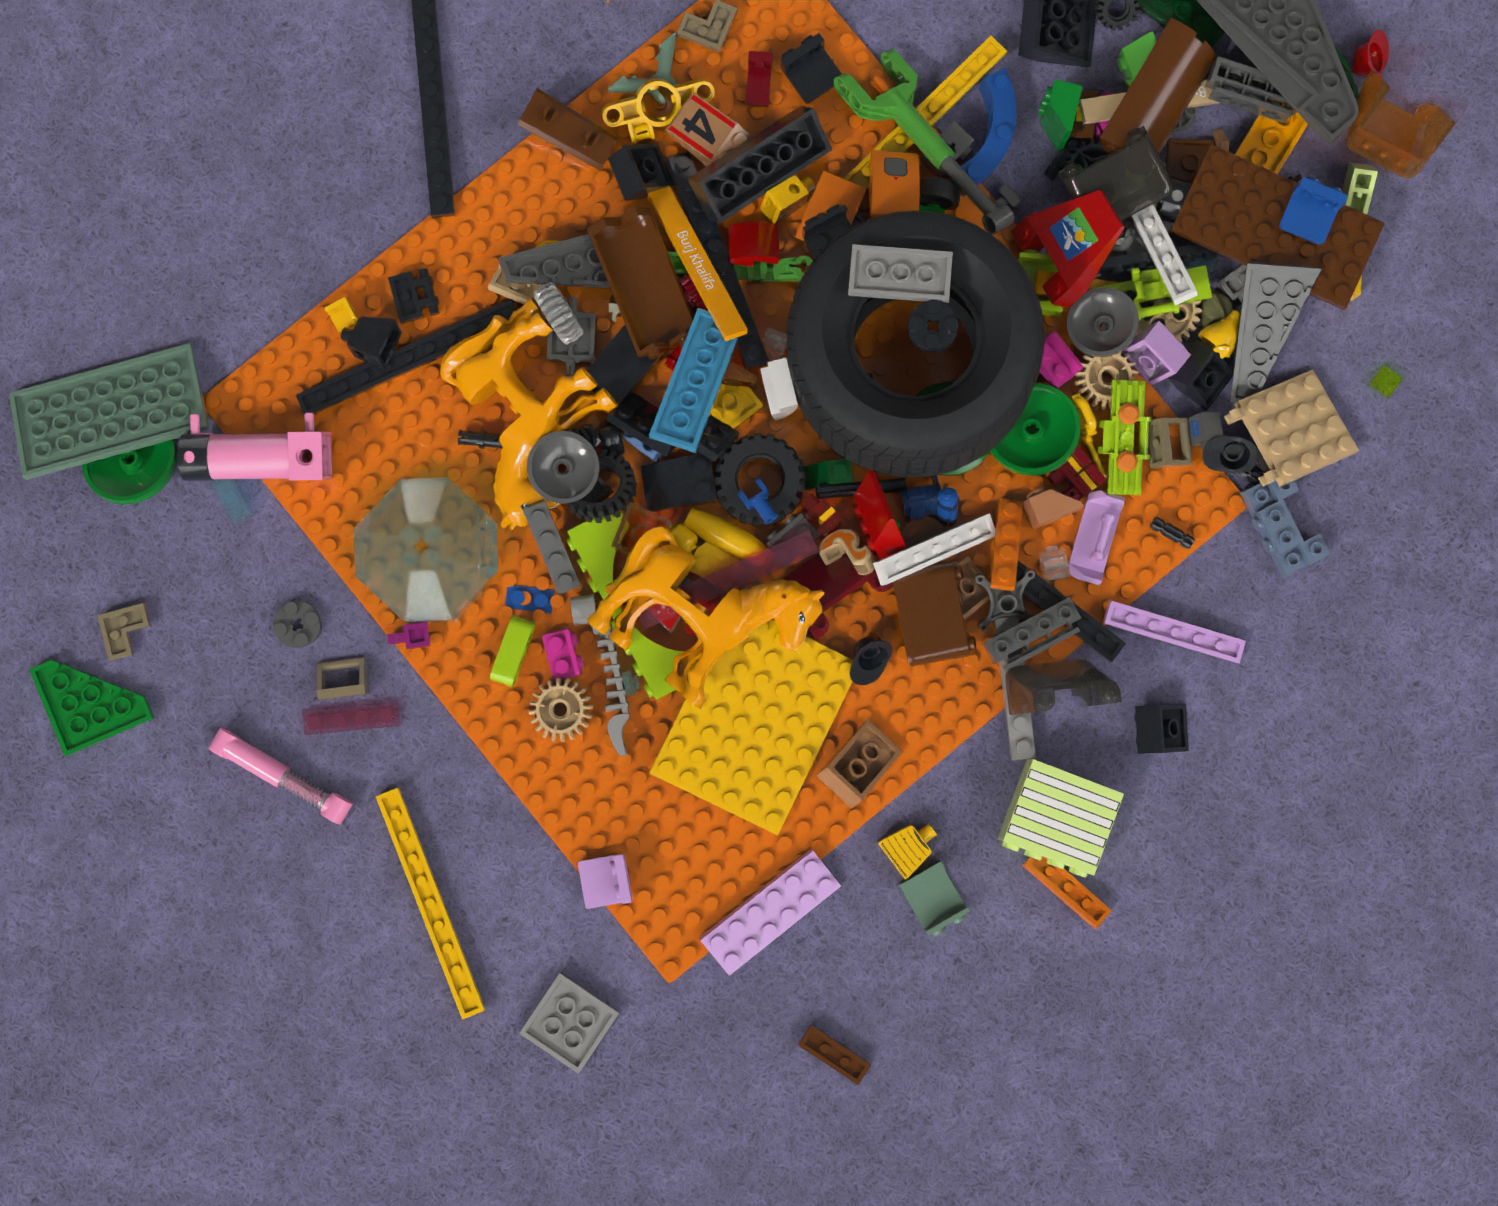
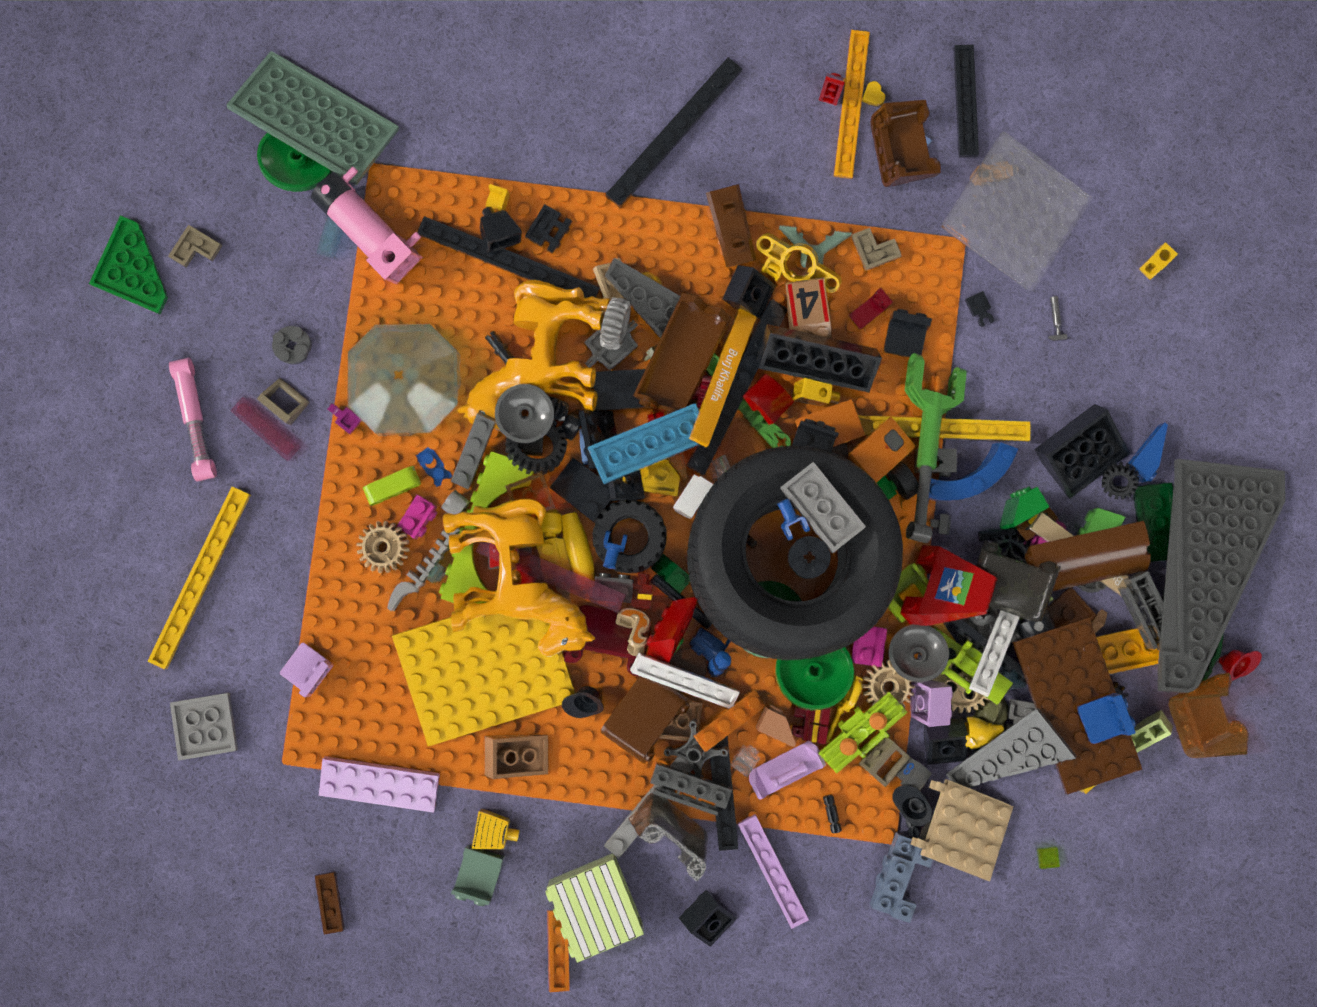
camera: 45 degrees right, 0 degrees up
none -> blue piece [777,498,810,540]

